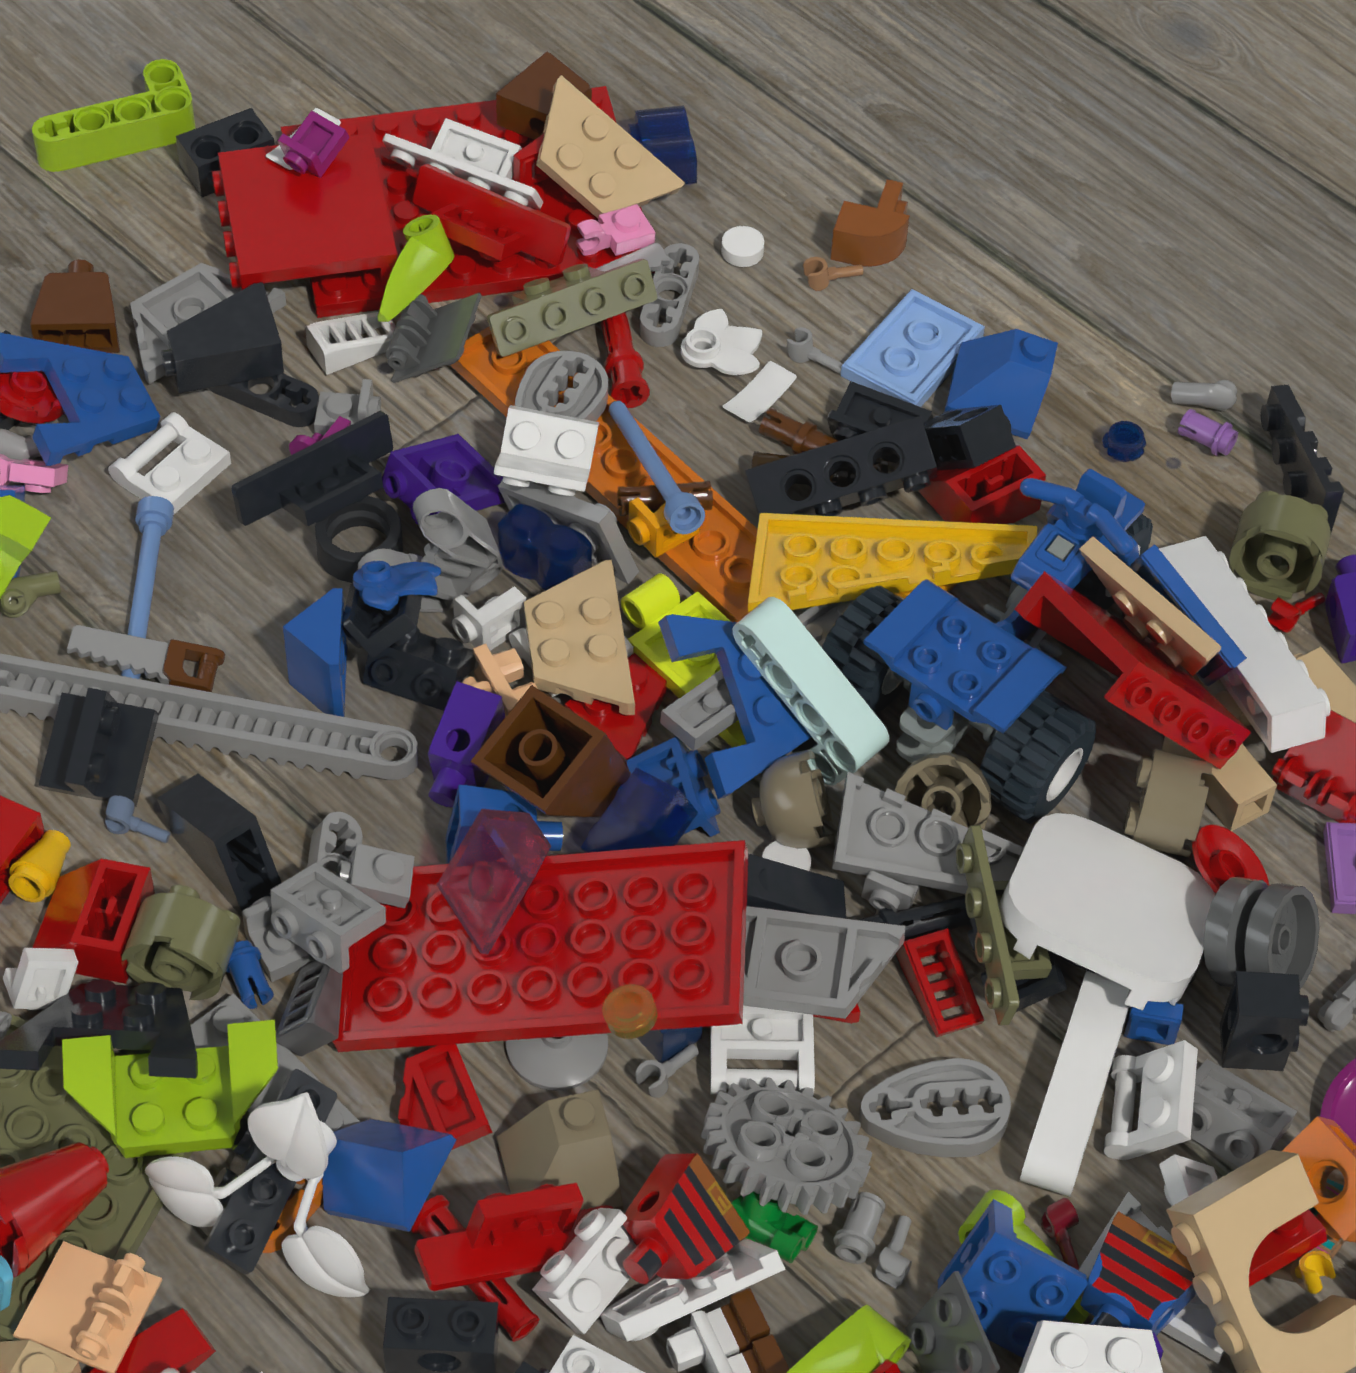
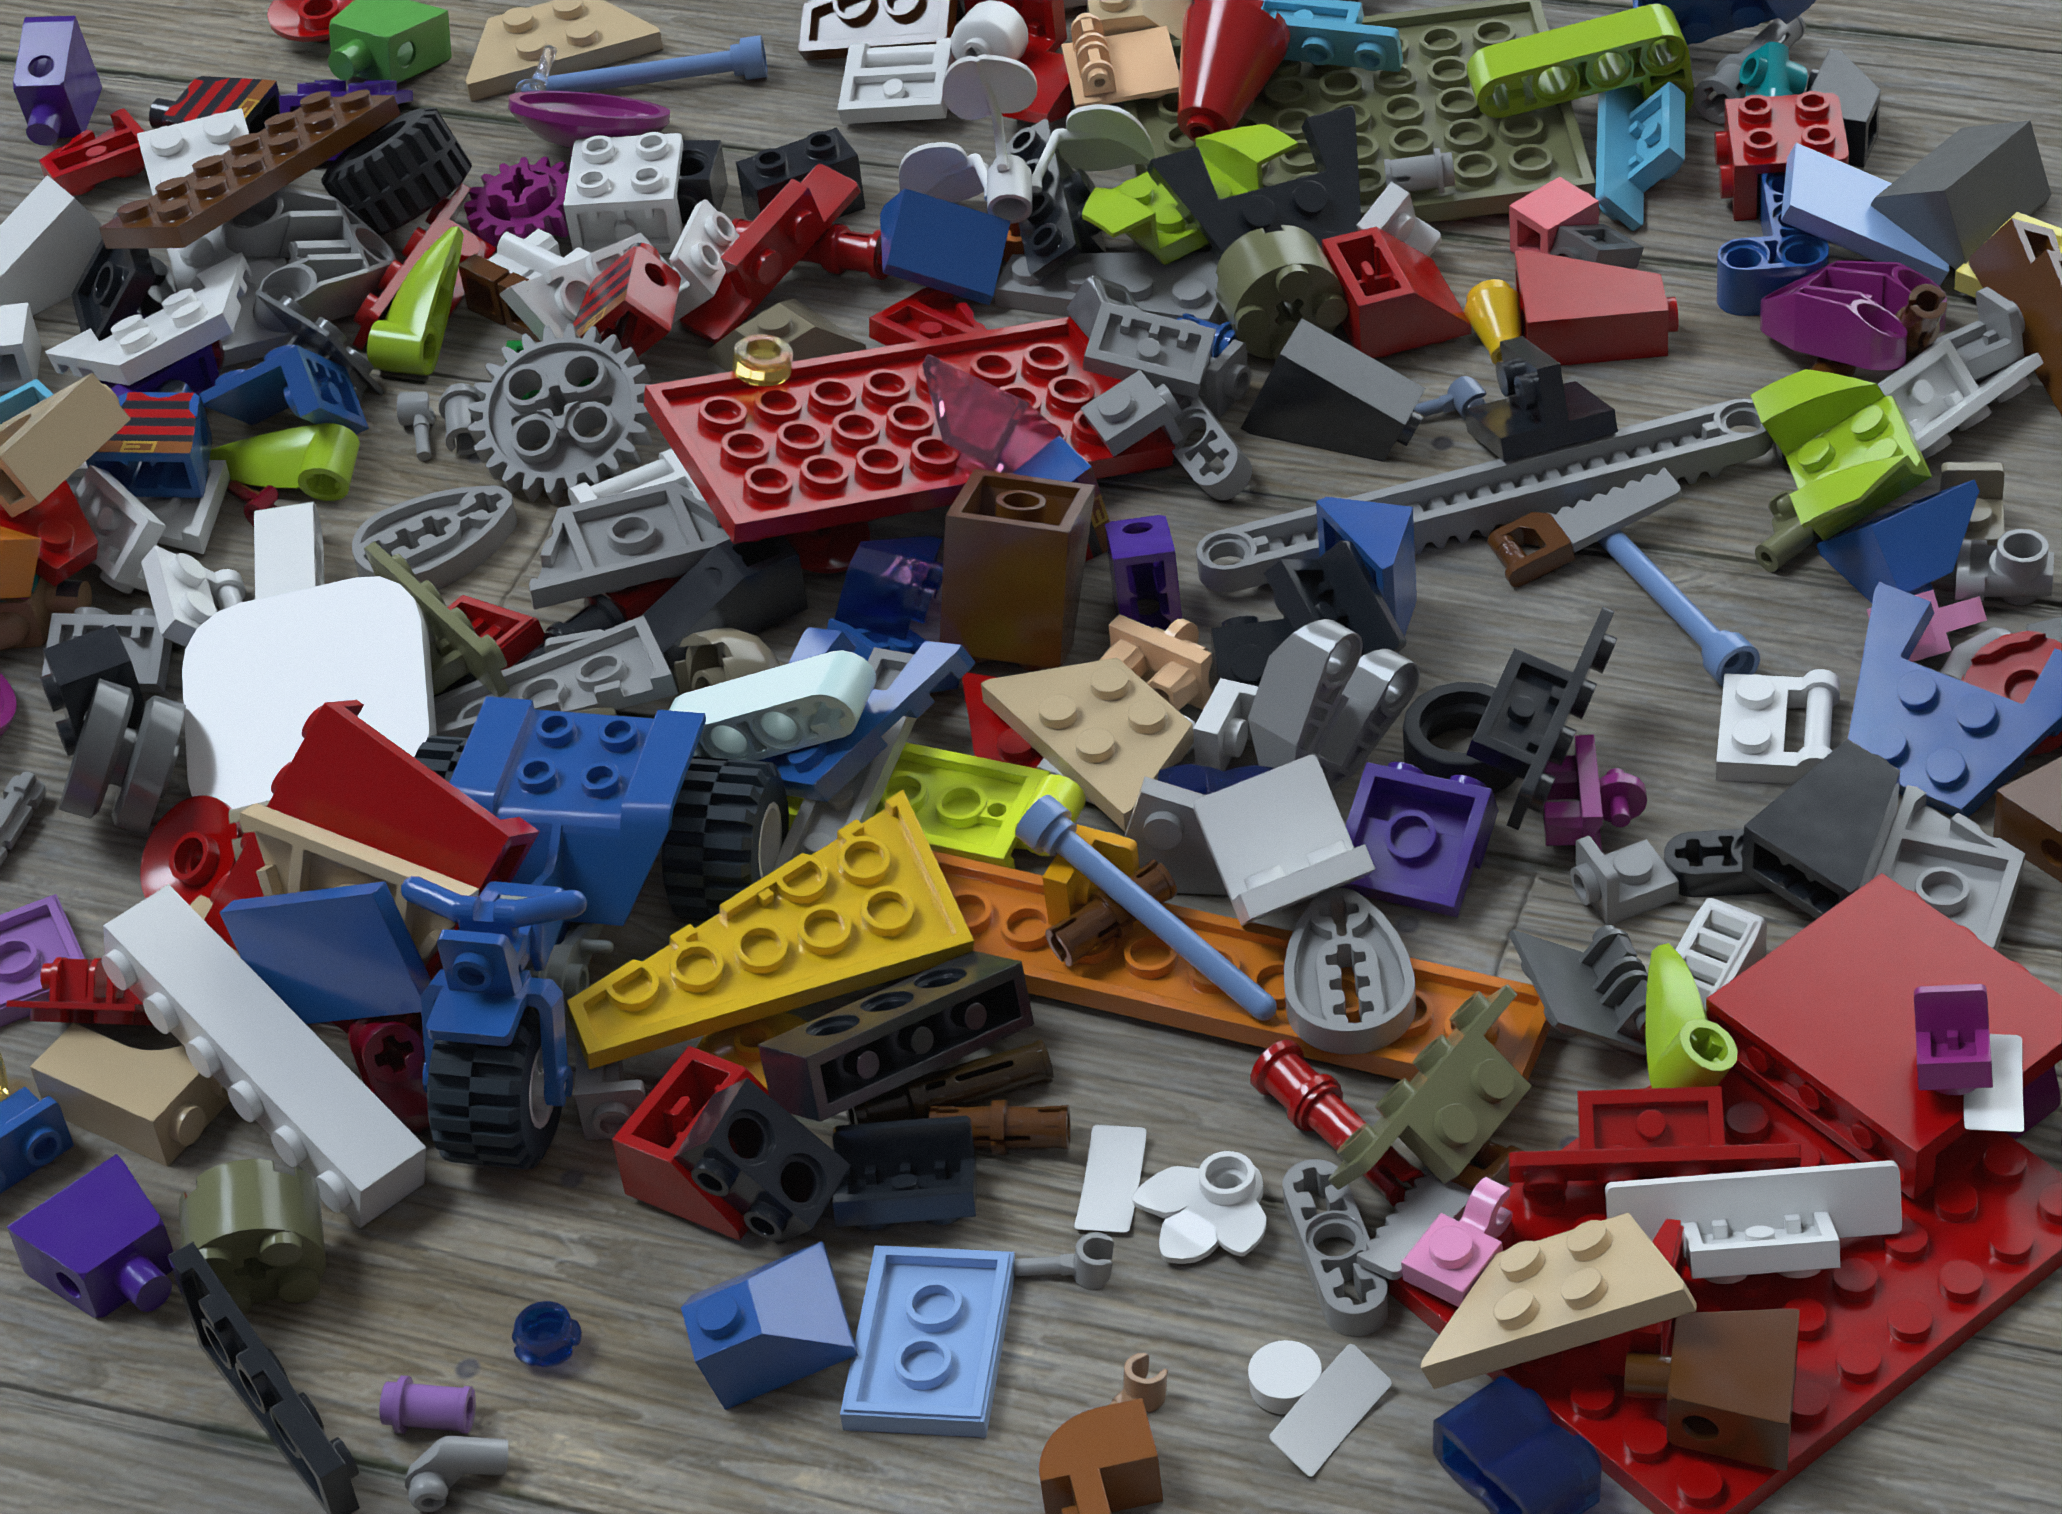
camera: 160 degrees right, 10 degrees down
blue plate [353,561,441,611] -> none
none -> white sticker [1269,1344,1392,1477]

